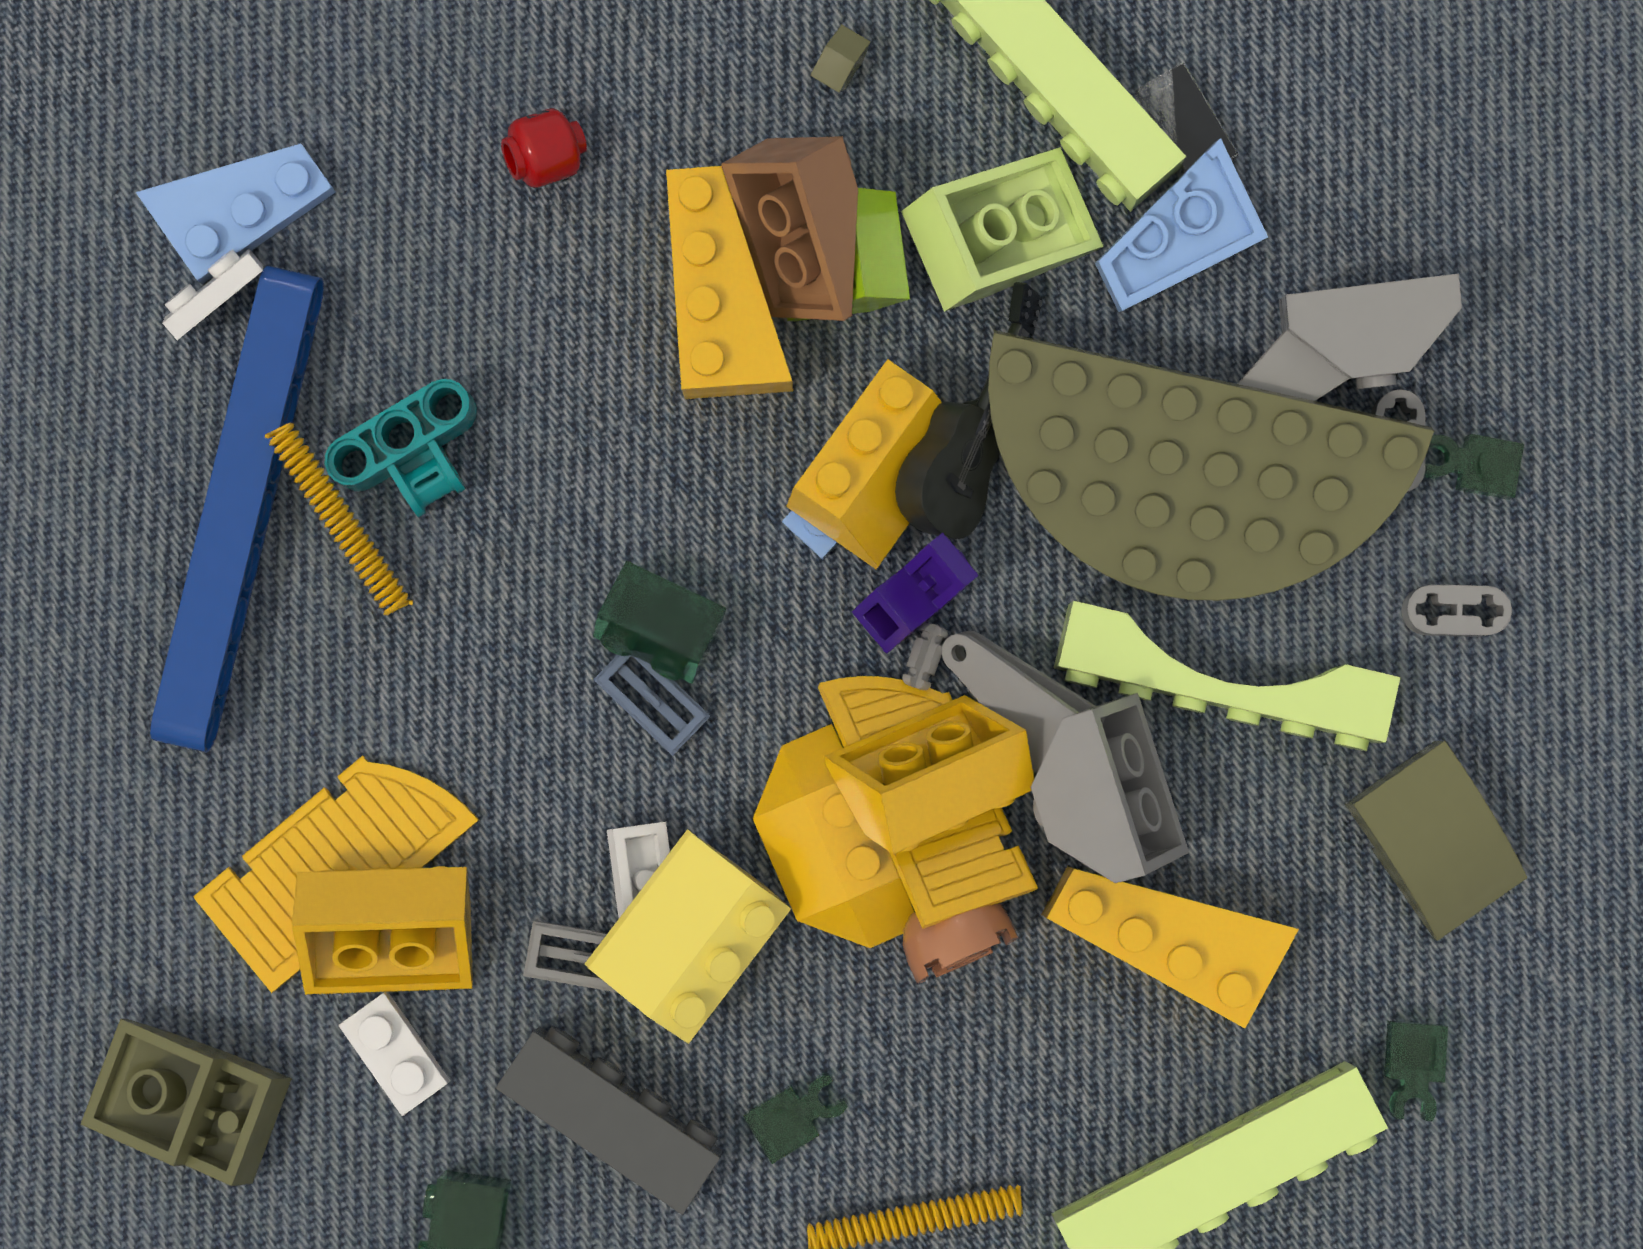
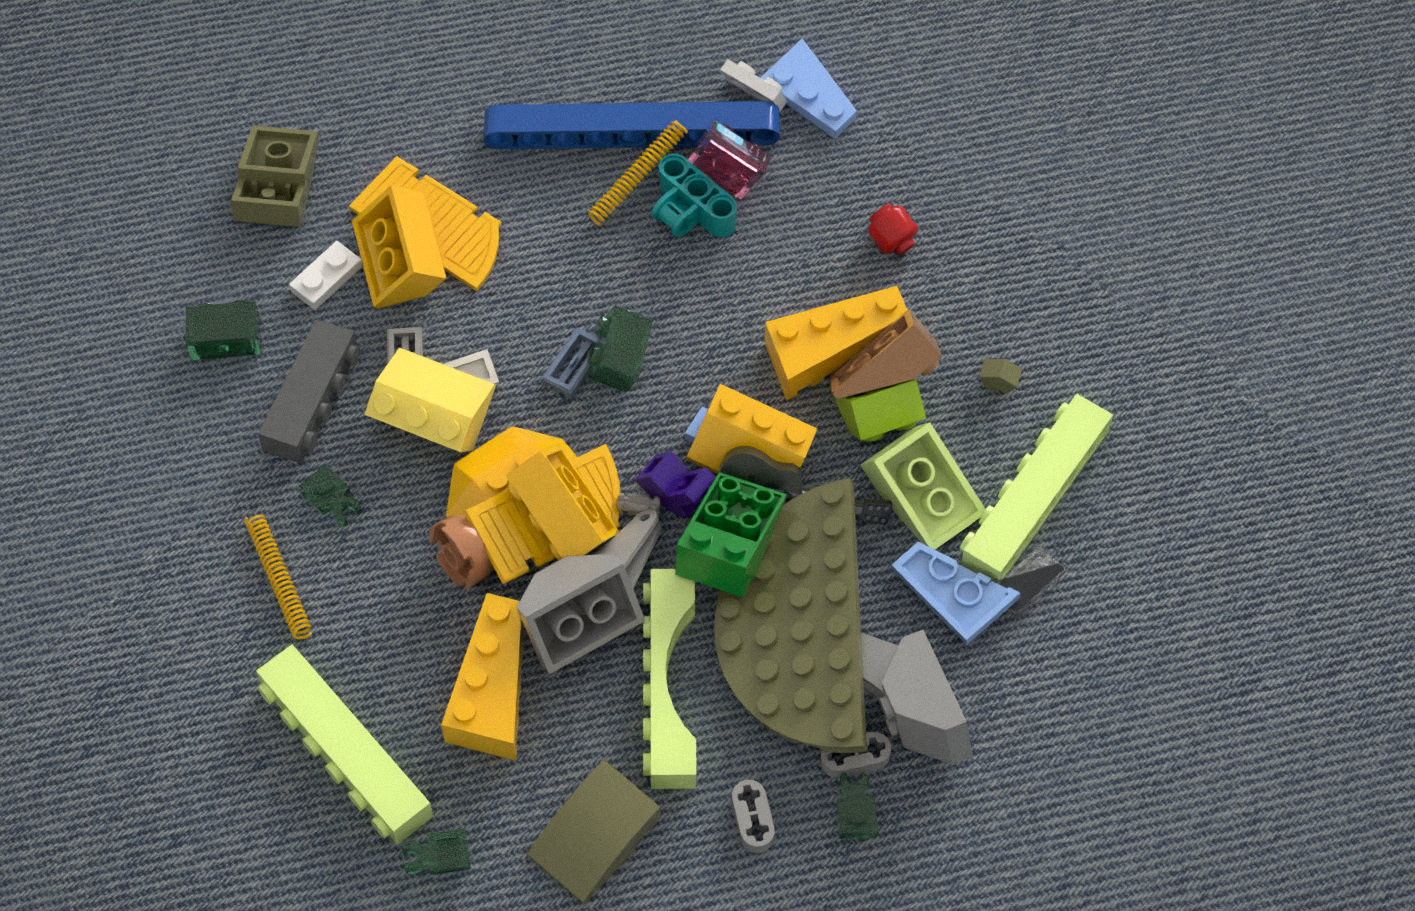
camera: 75 degrees right, 25 degrees down
none -> green slope [675,472,787,598]
none -> clear pink slope [687,119,770,200]

